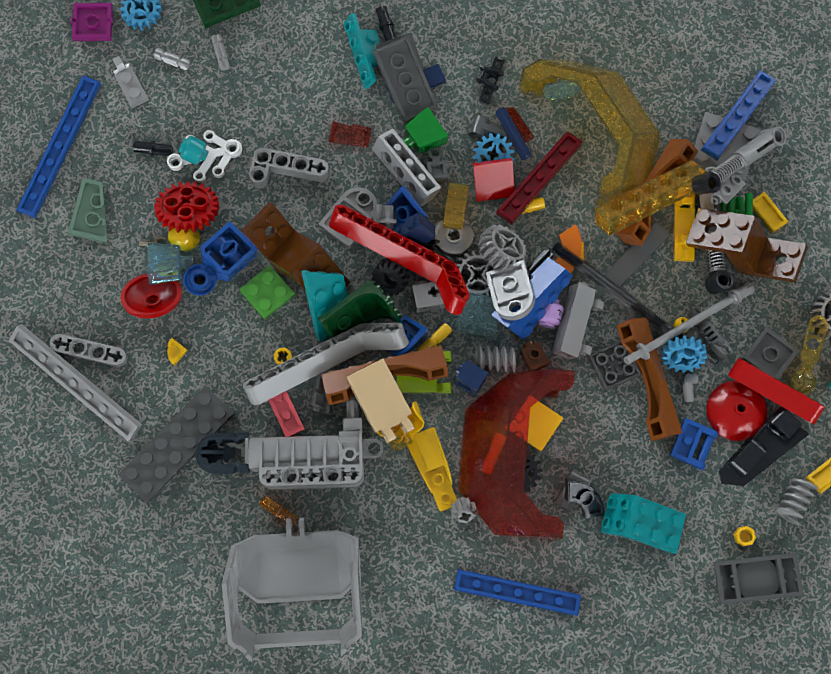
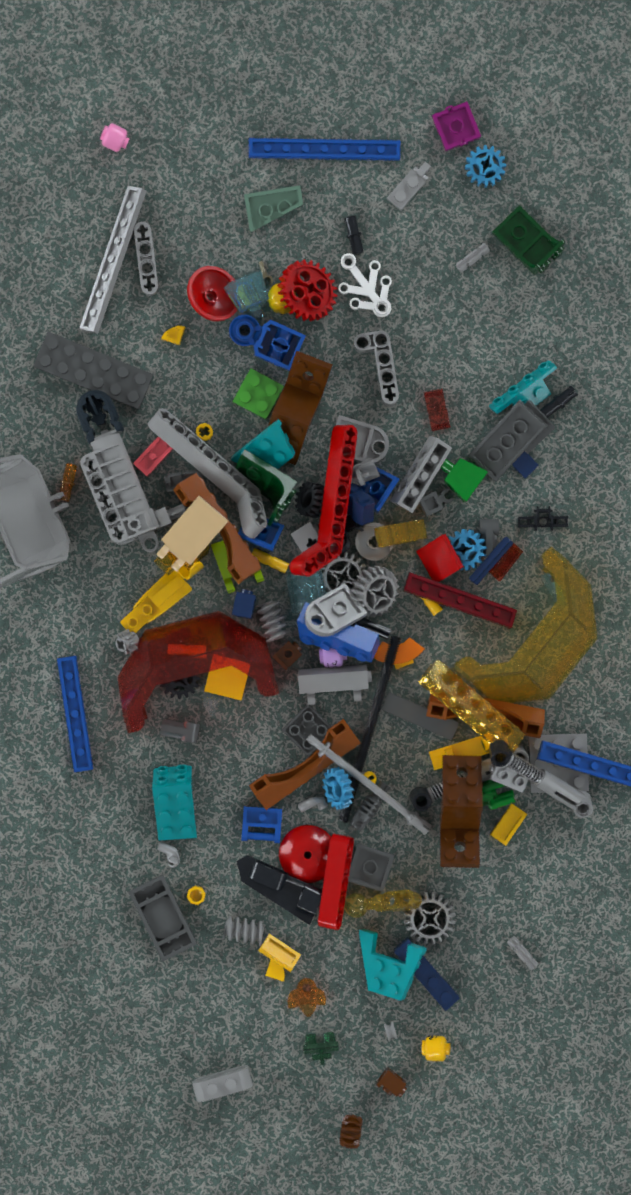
camera: 75 degrees right, 10 degrees up
light grey axle [153,48,191,70] -> none
teal head [178,136,209,165] -> none
black tile [565,479,604,518] -> none
none -> light grey arm [157,841,180,868]

